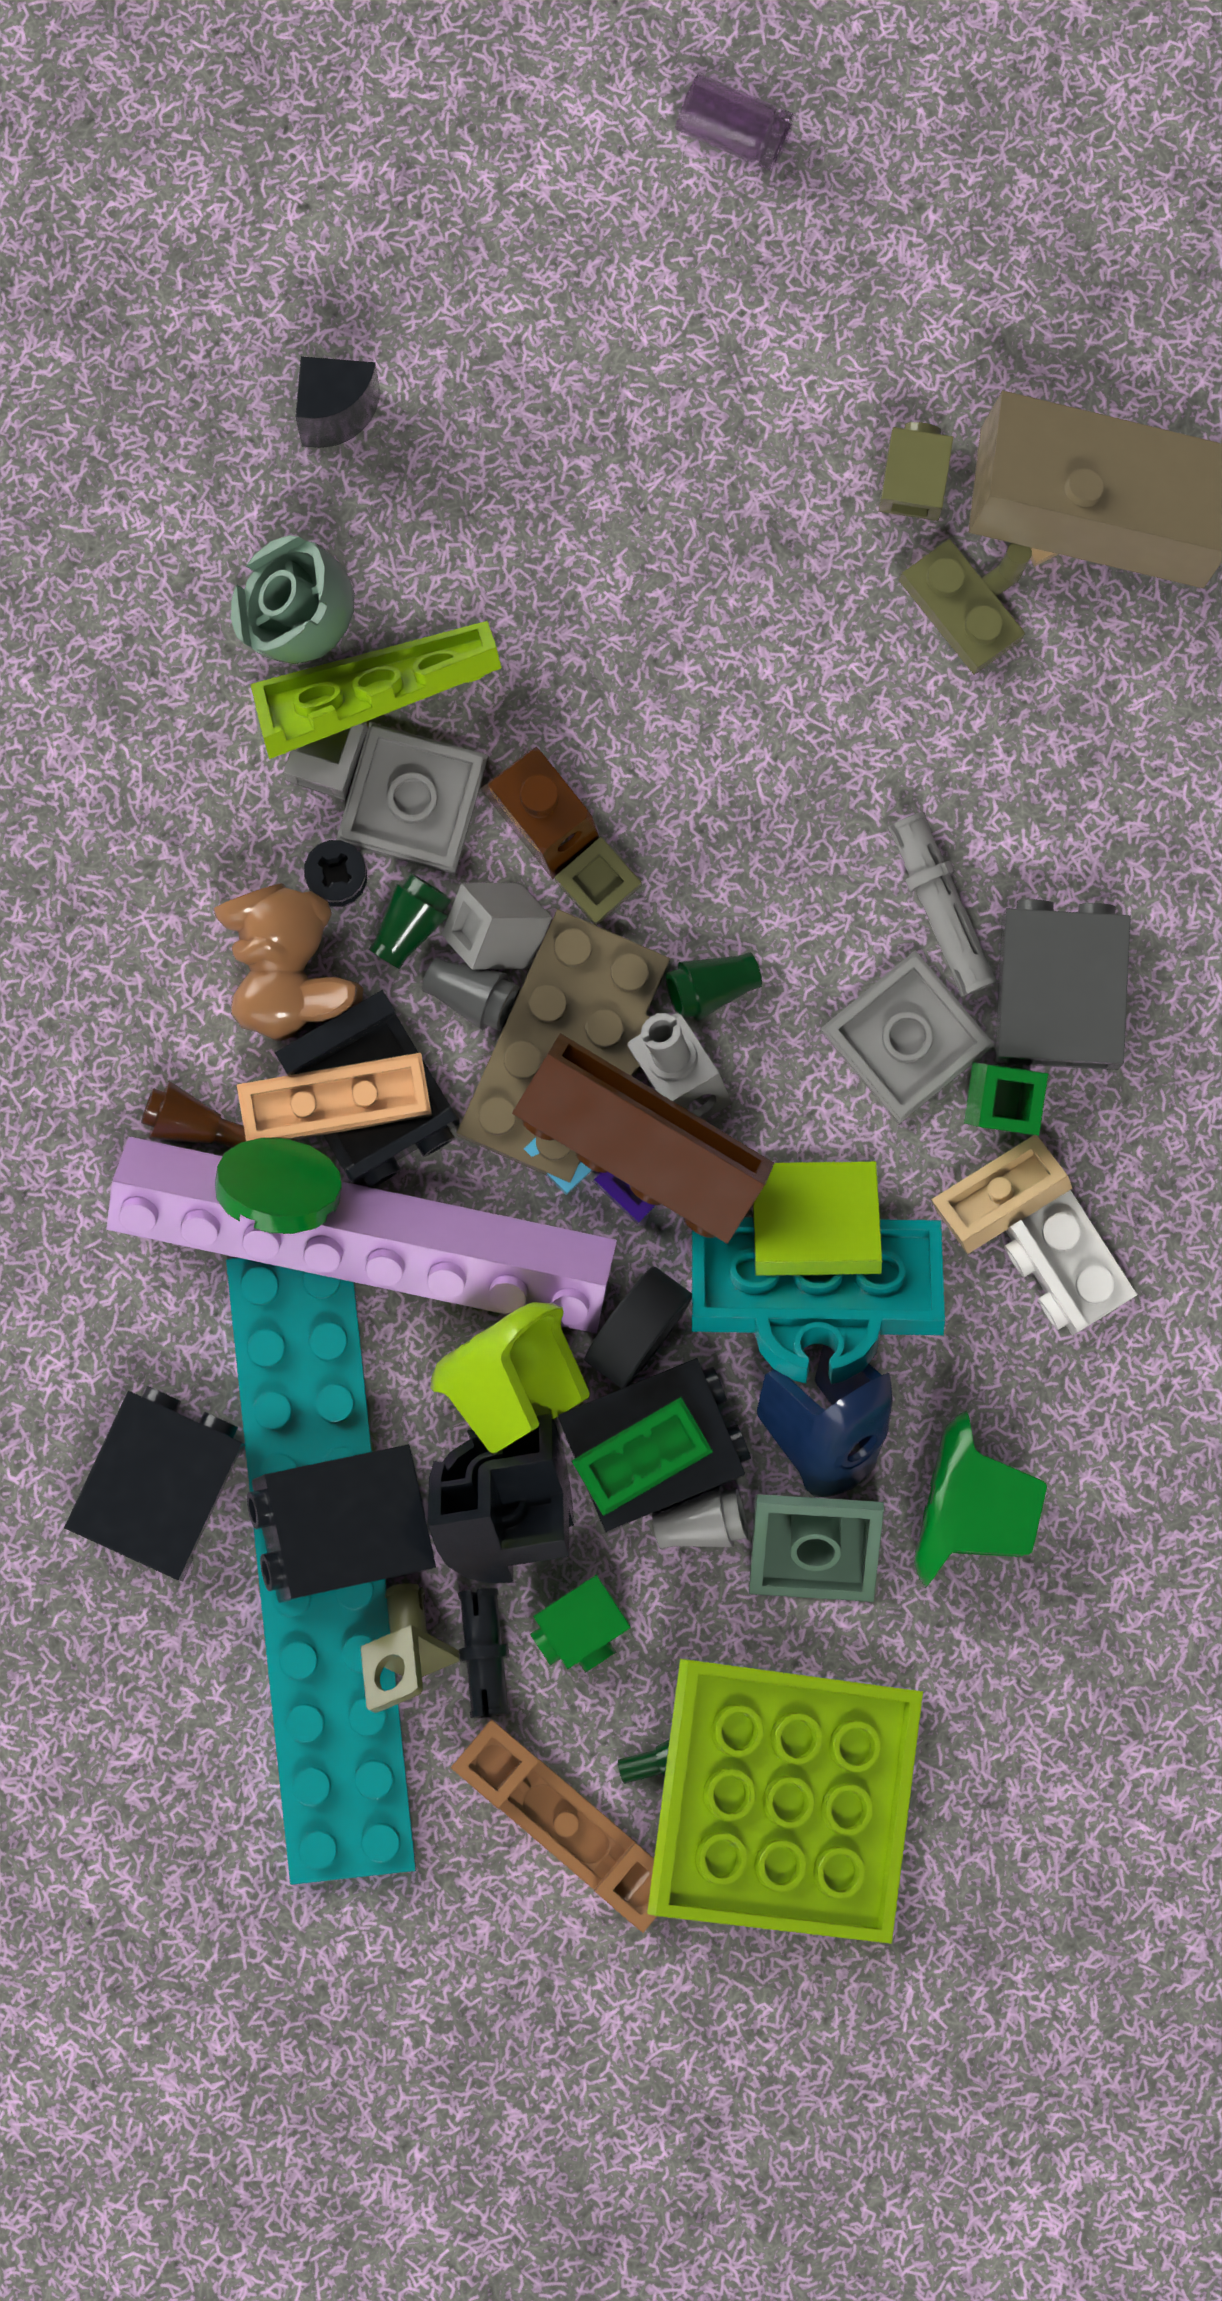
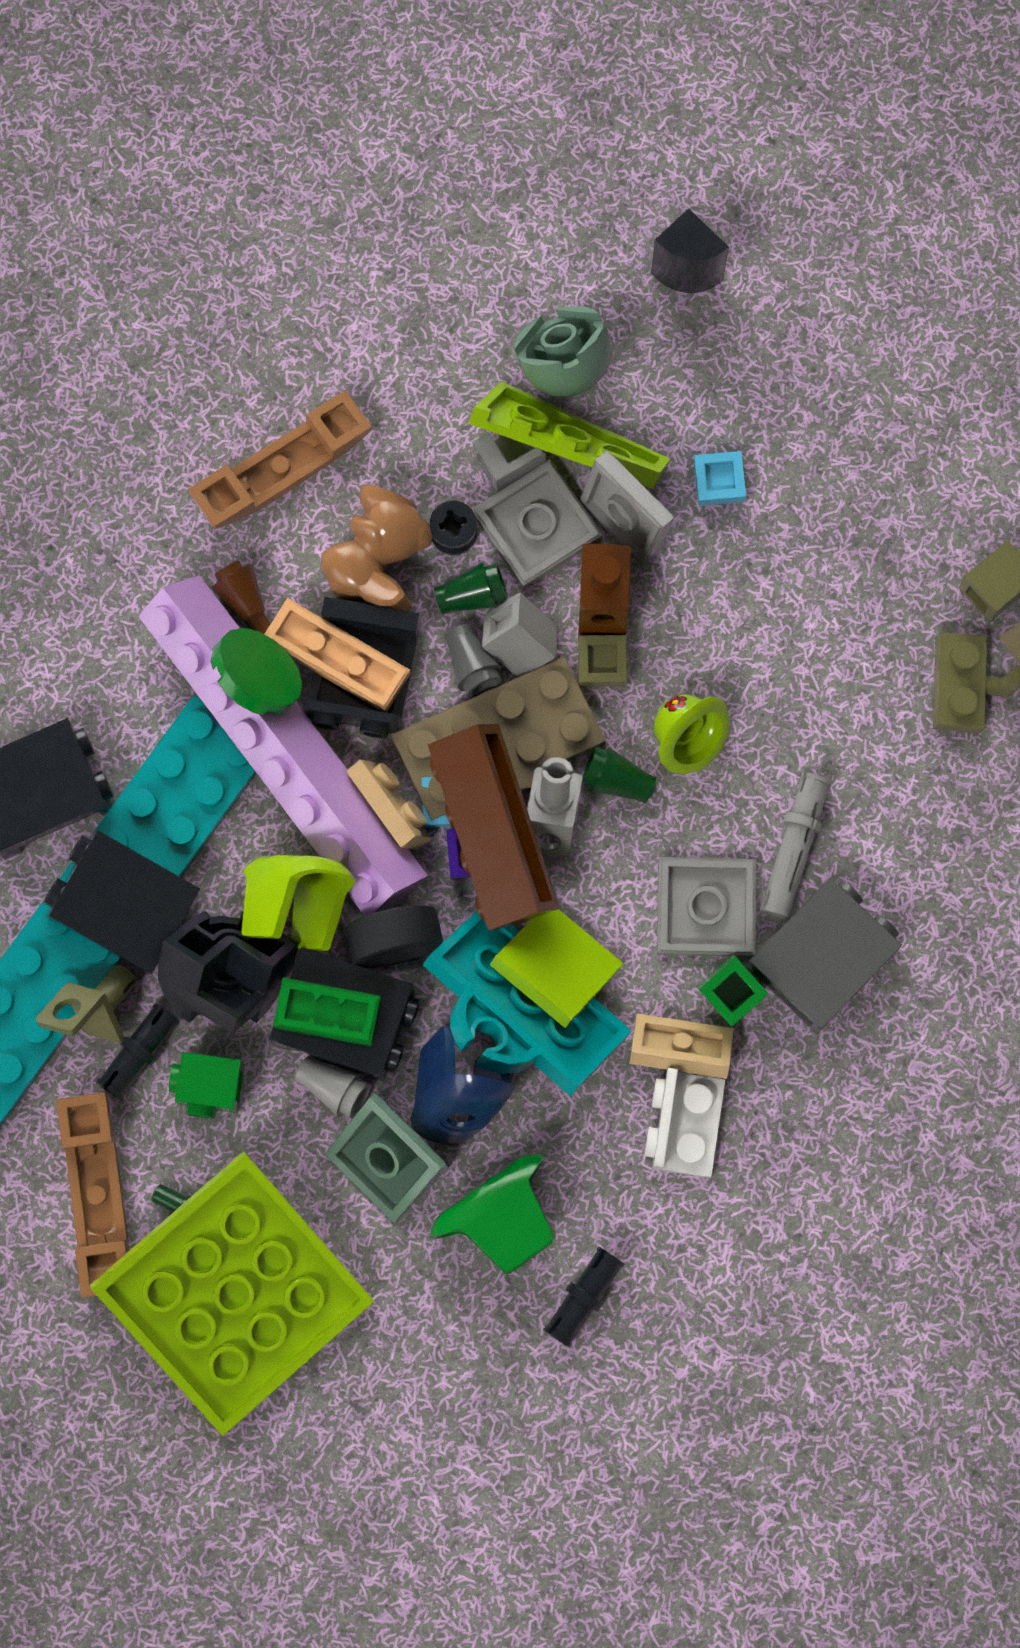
camera: 45 degrees right, 5 degrees down
none -> medium nougat slope [188,390,372,529]
none -> tan plate [346,759,432,850]
none -> black pin [543,1246,625,1348]
none -> light grey tile [579,450,675,567]
none -> lime hat [653,694,730,775]
none -> medium azure plate [693,451,746,506]

